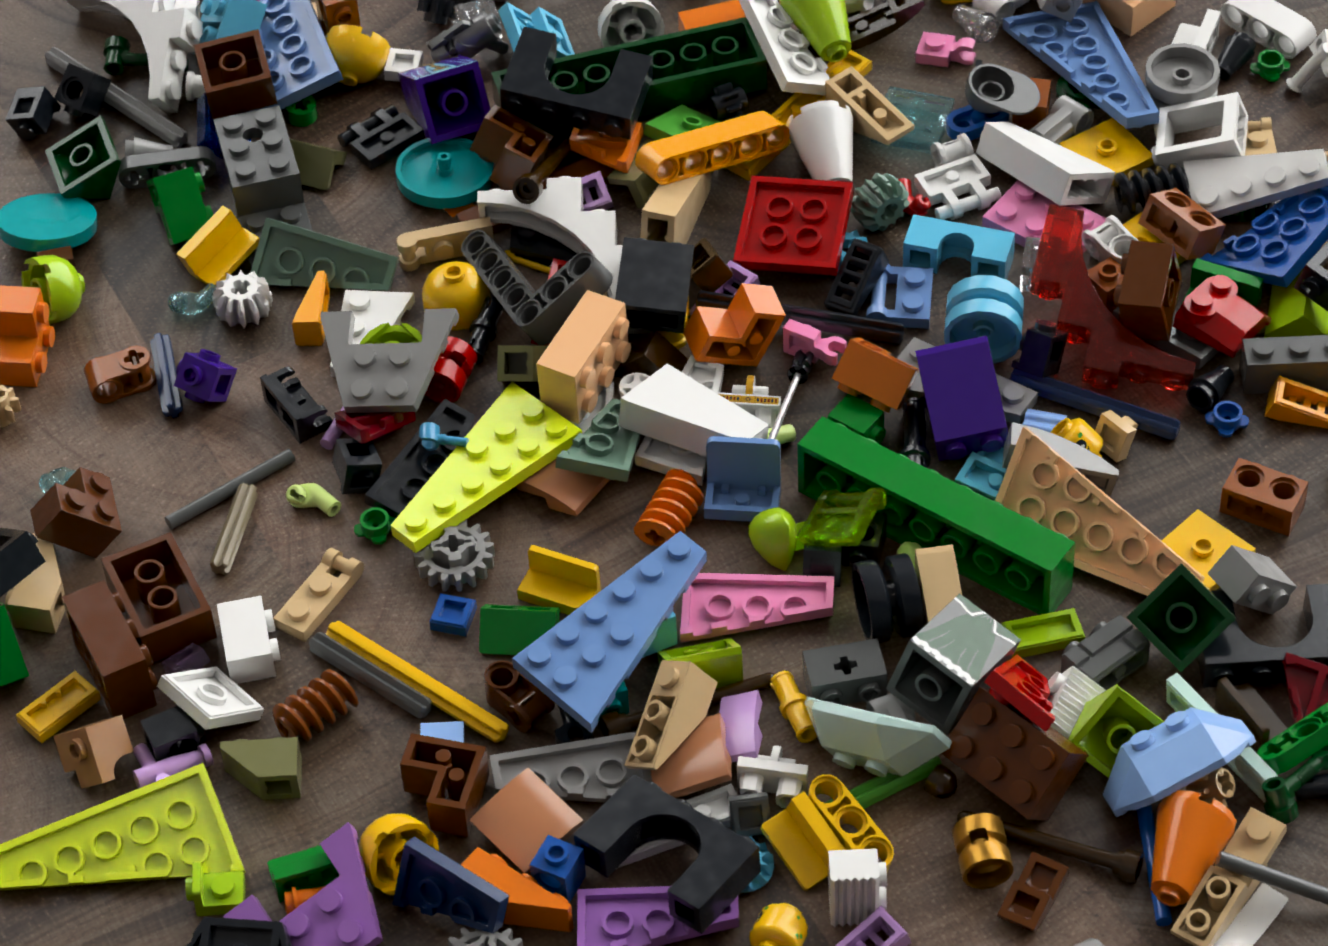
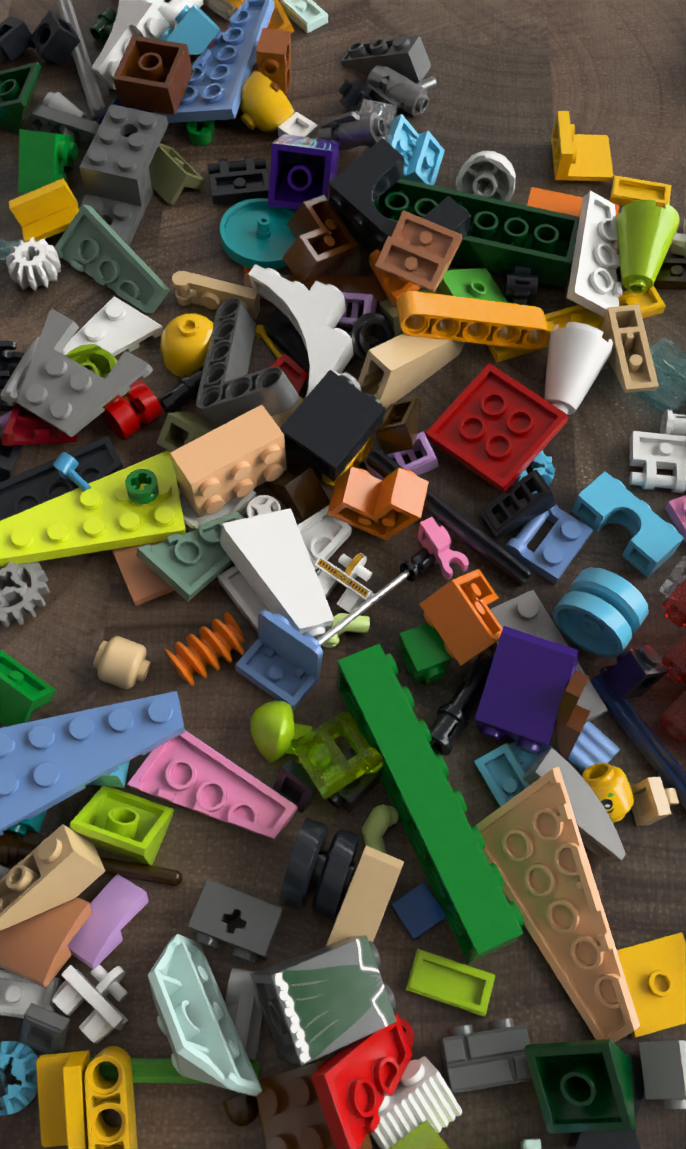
camera: 25 degrees right, 15 degrees up
light orange slope [292,271,330,346] -> none
dark brown piece [512,137,572,204] -> none
yellow panel [517,545,601,615] -> none
yellow pin [770,671,817,743] -> none
sand green gear [851,172,910,232] -> none
red arm [898,178,931,217] -> none
none -> light grey axle [0,337,40,406]
none -> tan head [93,636,151,690]
none -> green bush [125,469,159,505]
none -> black gear [349,313,394,362]
none -> nougat slope [375,210,463,292]
none -> blue tile [390,882,447,941]
none -> reddish brown slope [556,670,590,760]

